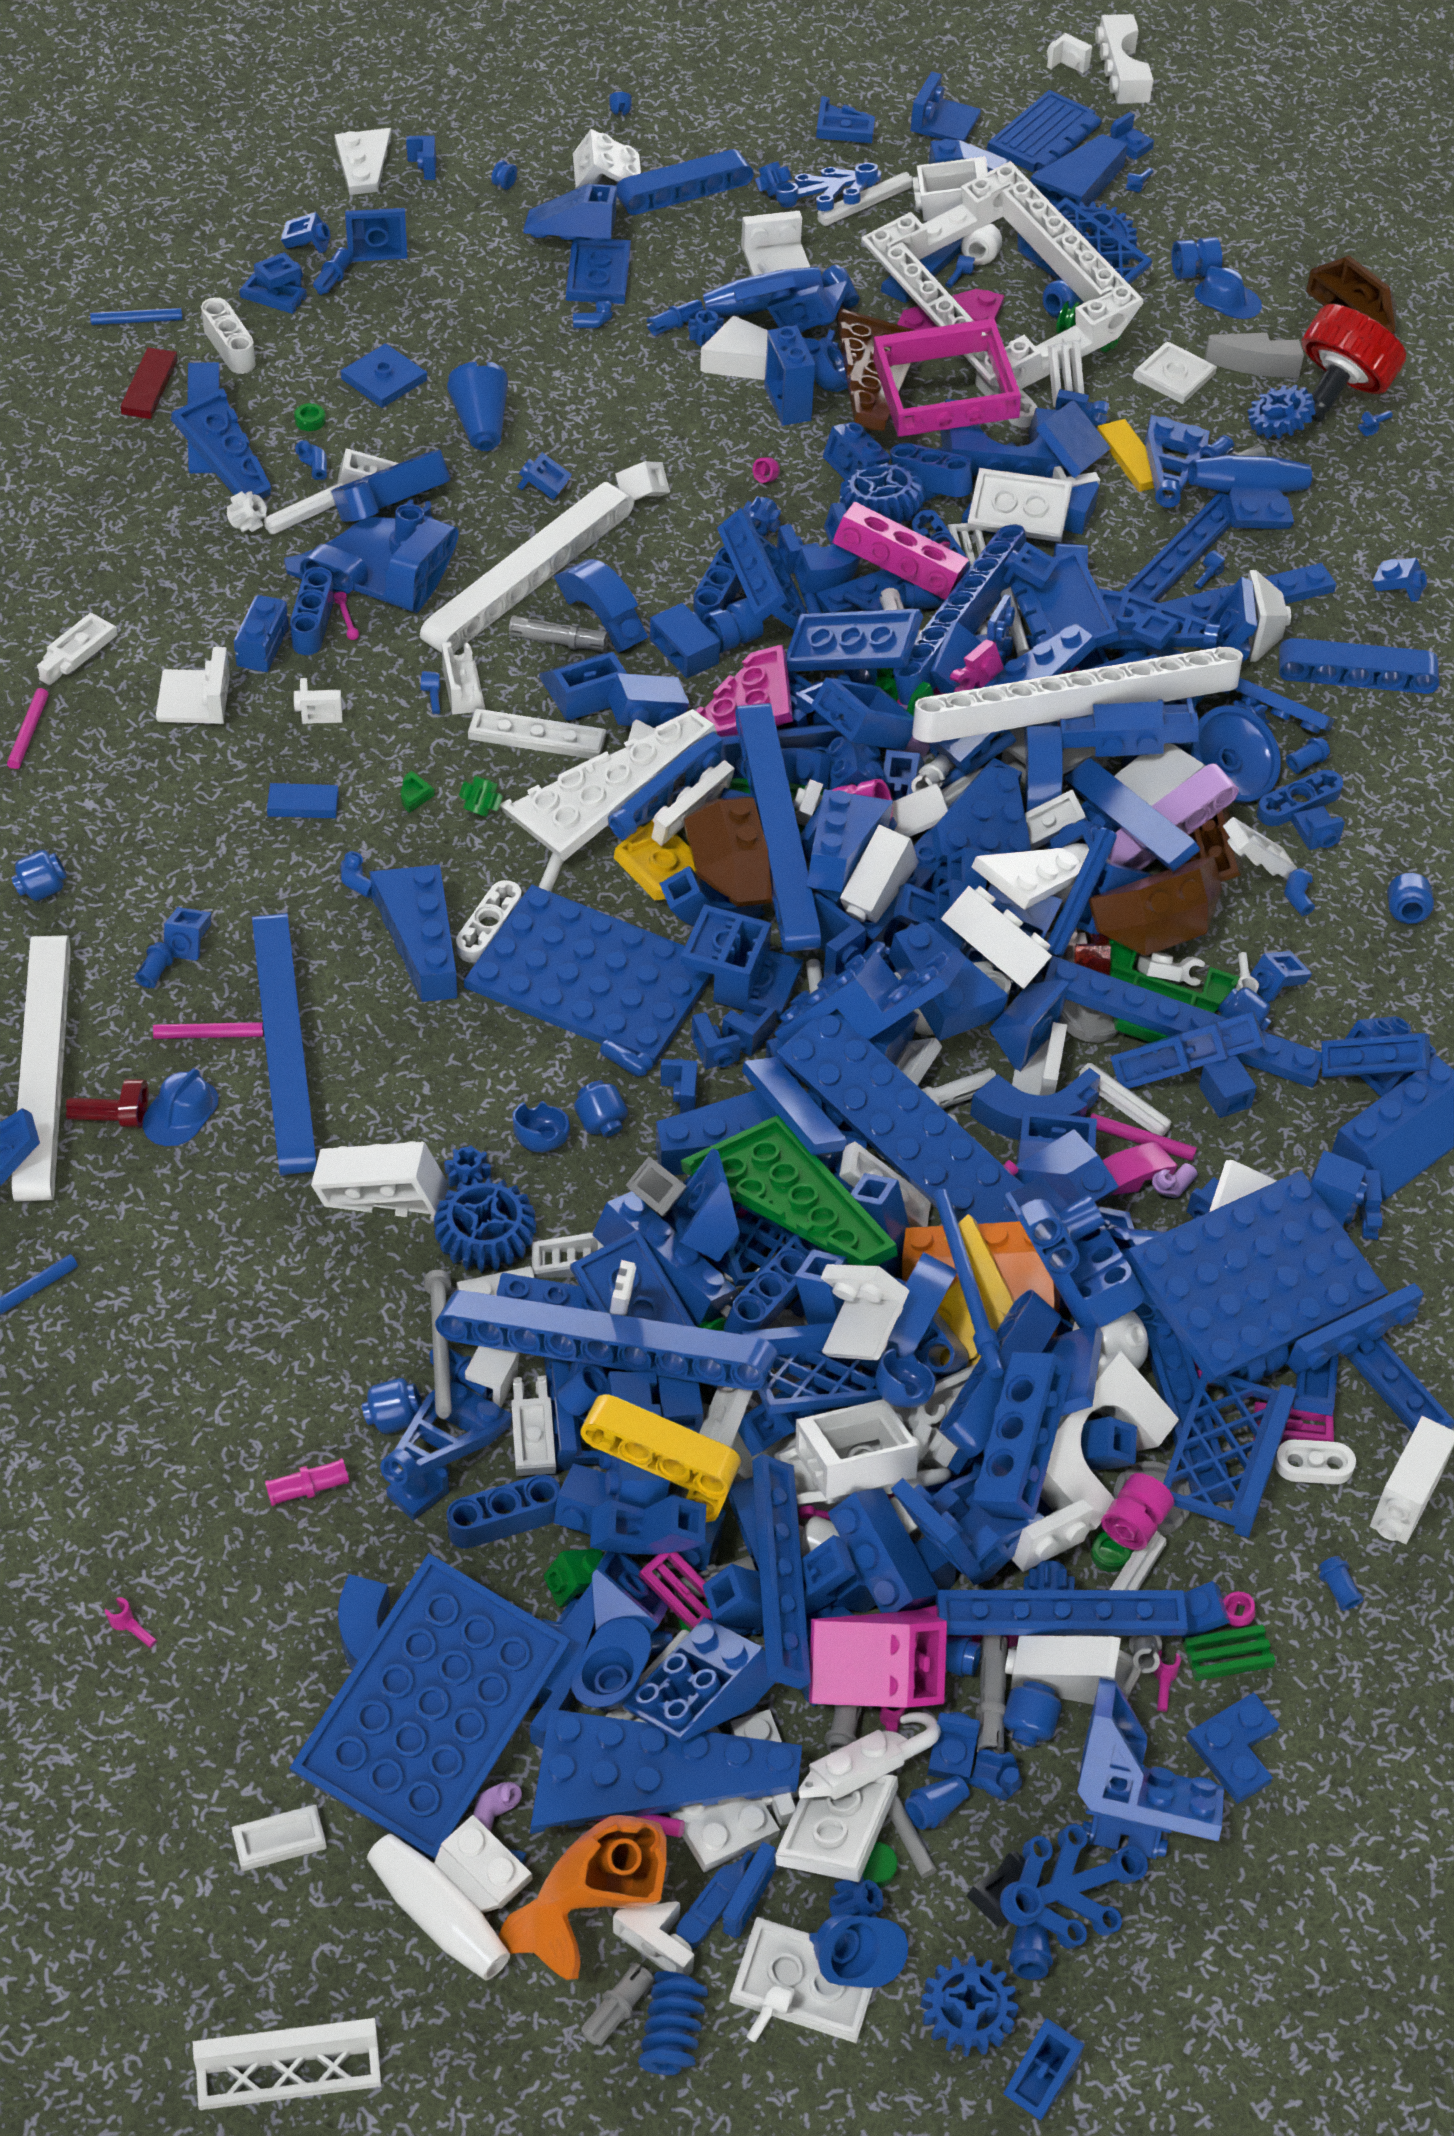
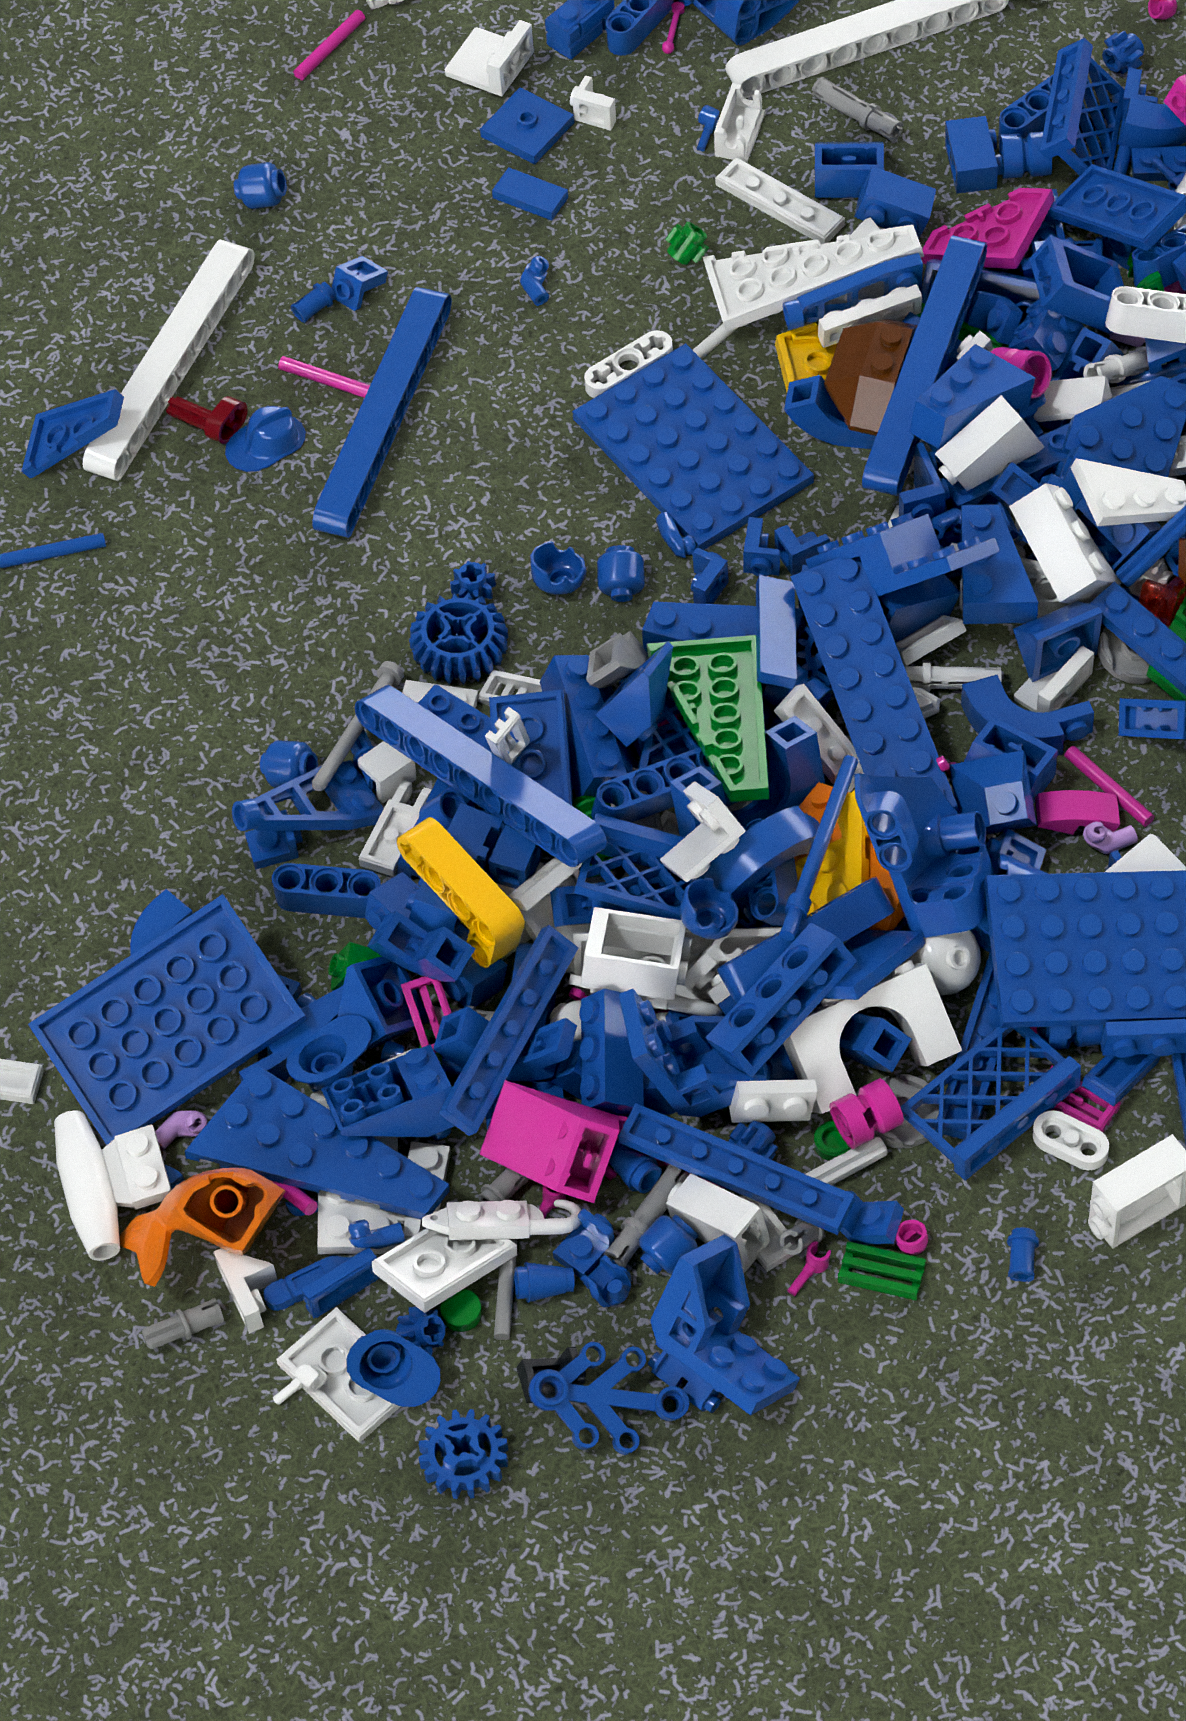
camera: 35 degrees right, 5 degrees up
dark pink pin [265,1458,350,1506] -> none
white wedge [311,1141,450,1221] -> none
blue wedge [370,864,457,1002] -> none
green tile [400,770,435,813] -> none
blue arch [554,559,648,653] -> none
blue piece [638,1971,709,2076] -> none
blue bracket [681,904,803,1021] -> none
blue slope [1003,2018,1085,2121] -> none
blue cone [1009,1922,1053,1980] -> none
white axle [1079,1063,1171,1136] -> none
blue plate [1186,1692,1280,1804] -> none
none -> blue arm [348,1219,405,1249]
none -> blue plate [480,87,574,165]

